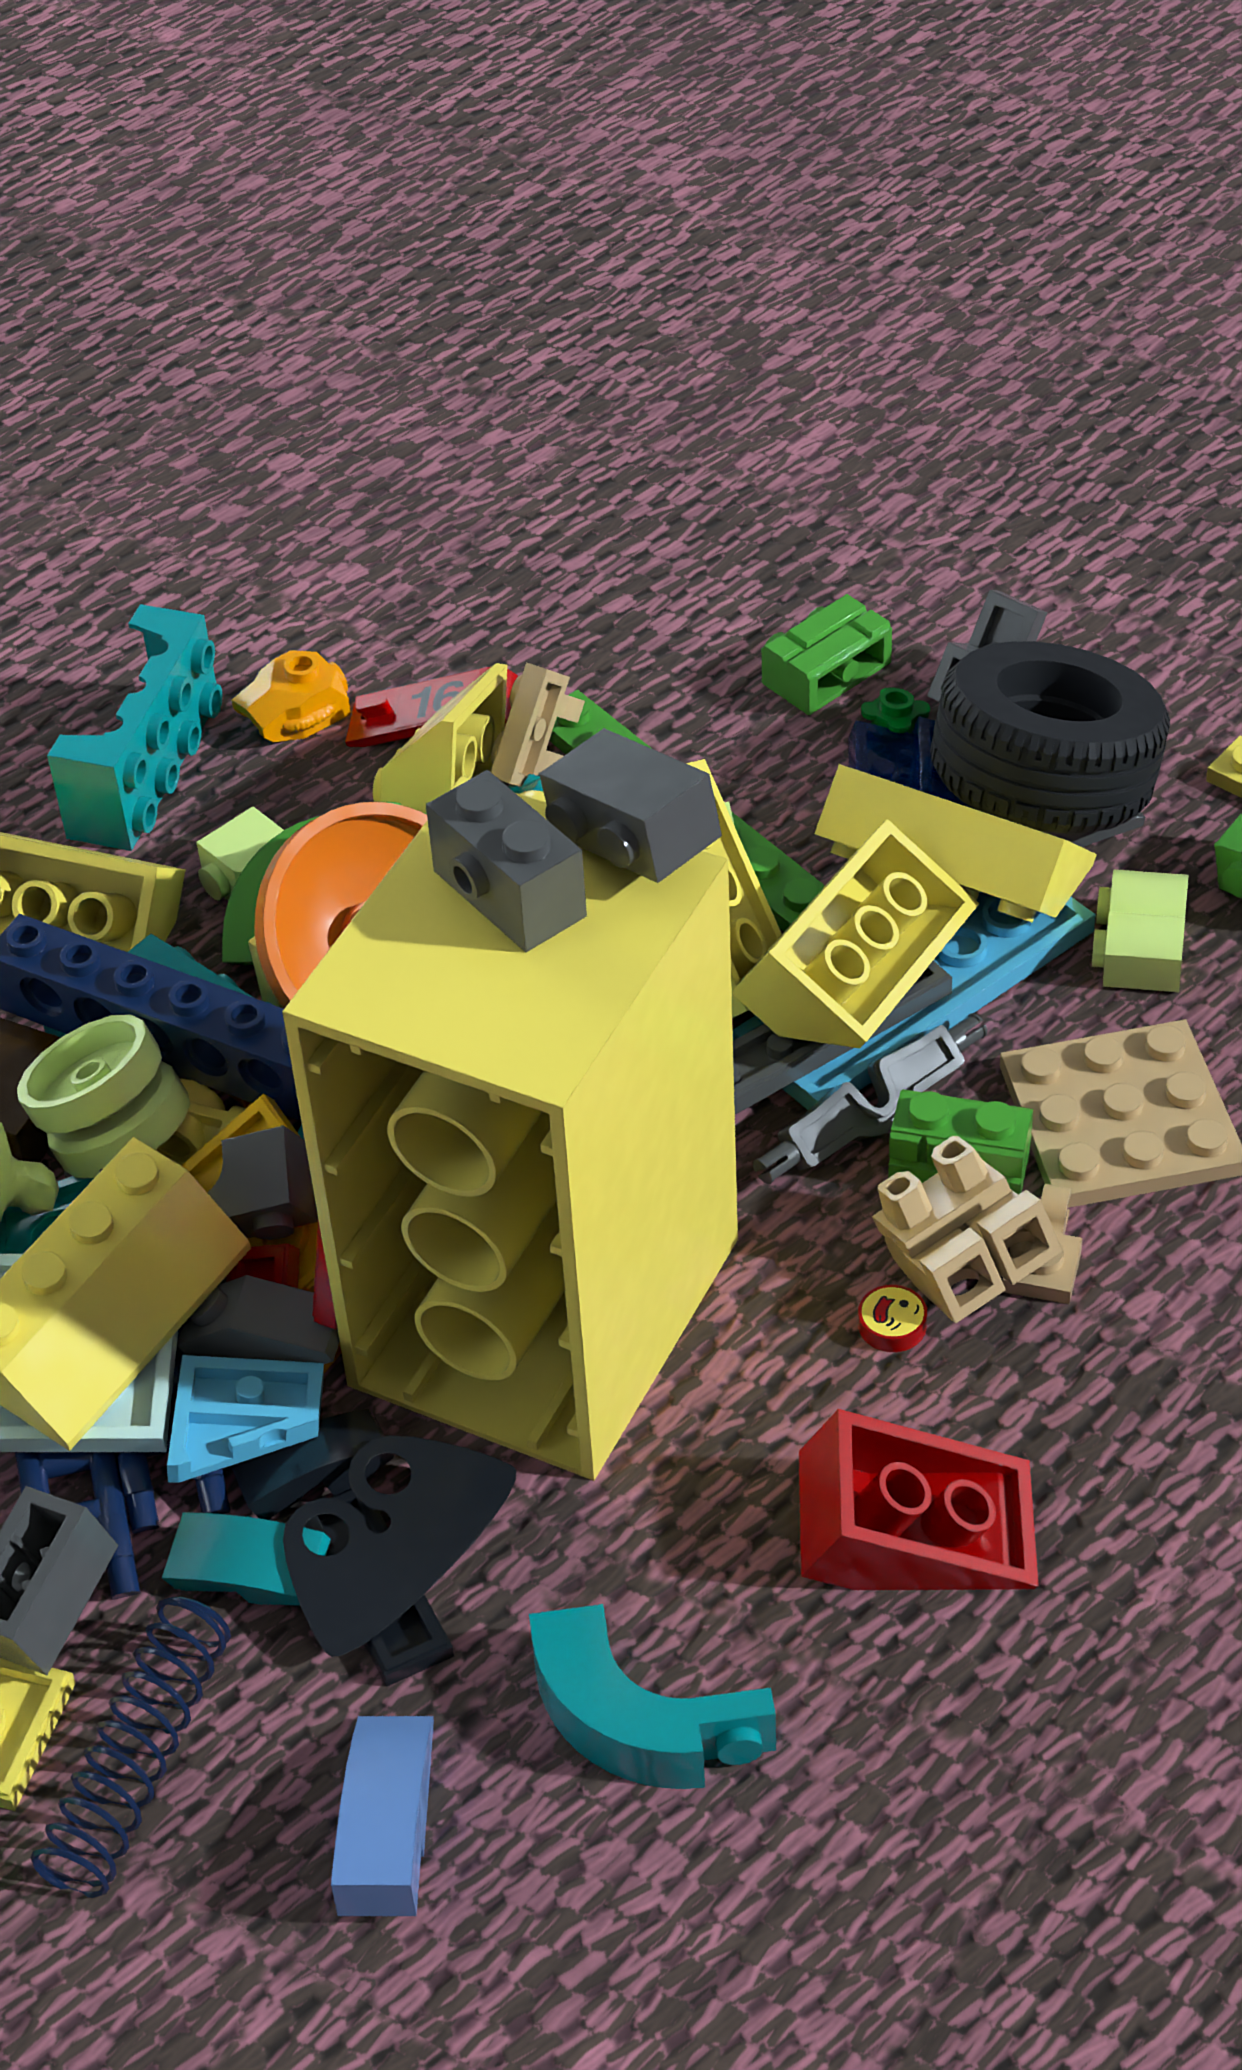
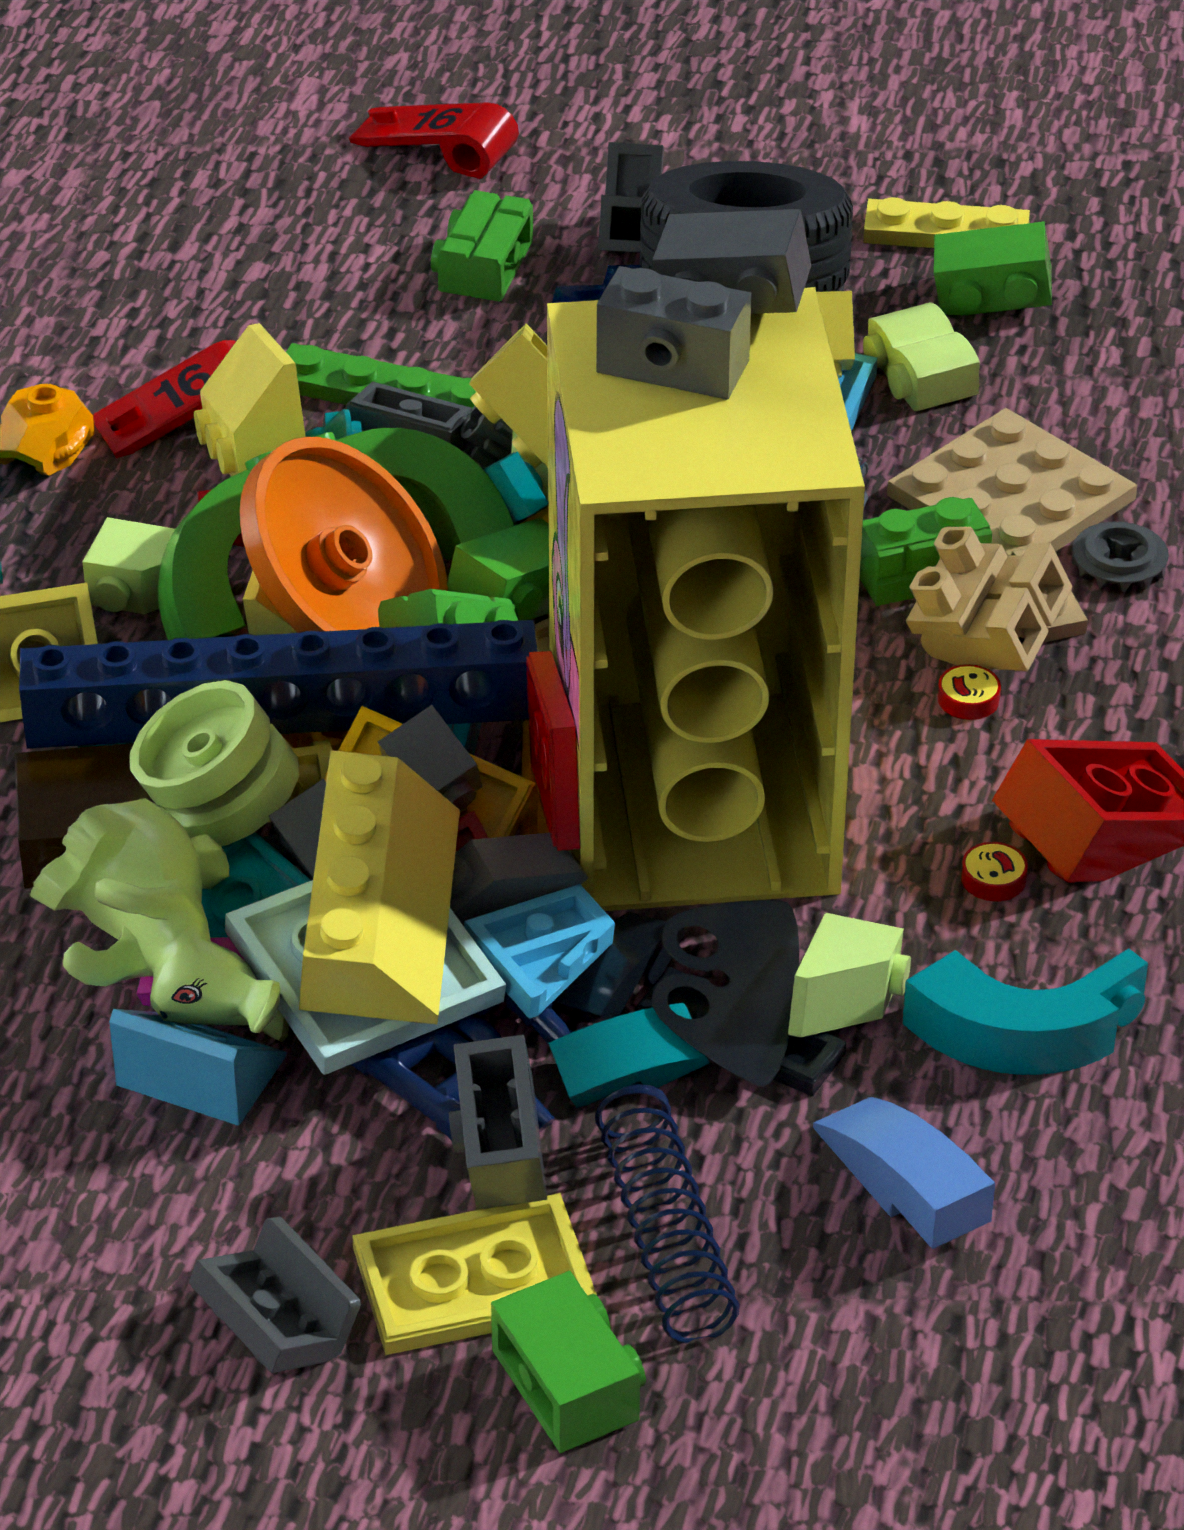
camera: 35 degrees left, 5 degrees down
tan plate [491,662,585,787] -> none
green plate [861,687,930,740] -> none
none -> red door [349,102,519,179]
none -> yellowish green slope [788,913,911,1037]
none -> tile [961,842,1028,902]
none -> dark grey gear [1072,522,1169,593]

